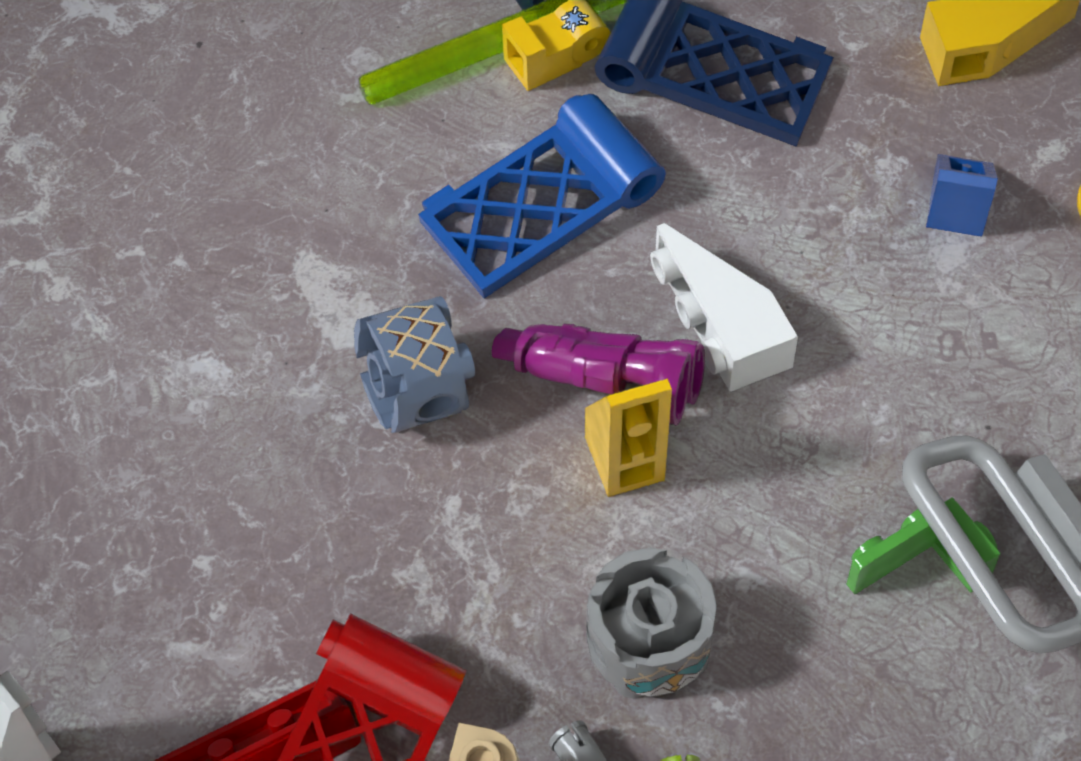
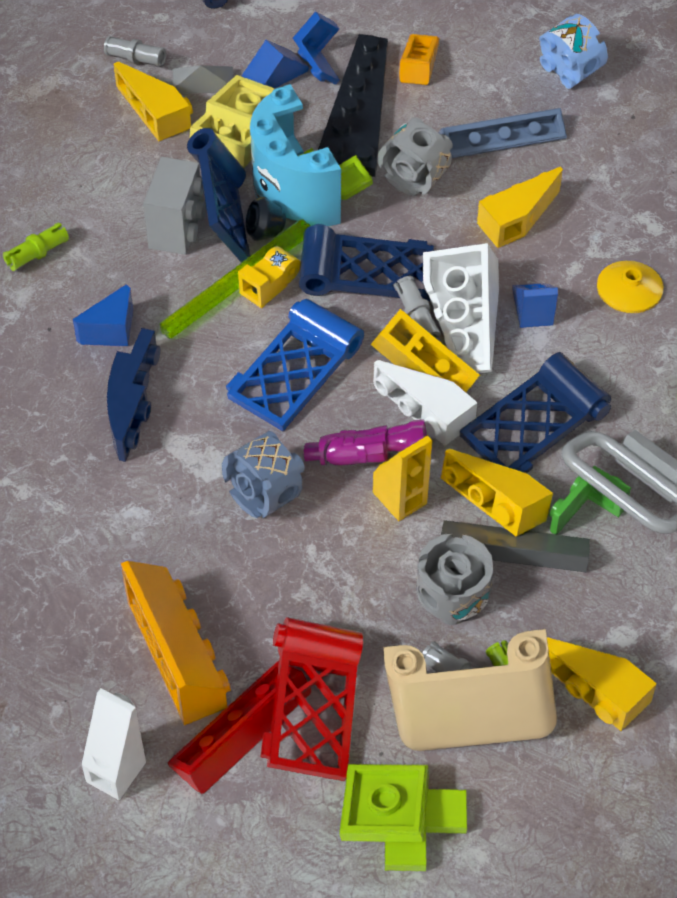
camera: 20 degrees left, 5 degrees down
none -> blue slope [73,284,134,346]
none -> dark blue slope [107,328,161,462]
none -> light orange slope [121,561,231,726]
none -> yellow slope [371,309,480,392]
none -> light grey pin [394,276,441,339]
none -> white wedge [423,243,499,374]
none -> yellow slope [440,448,553,537]
none -> dark grey slope [441,520,590,573]
none -> dark blue piece [459,352,611,473]

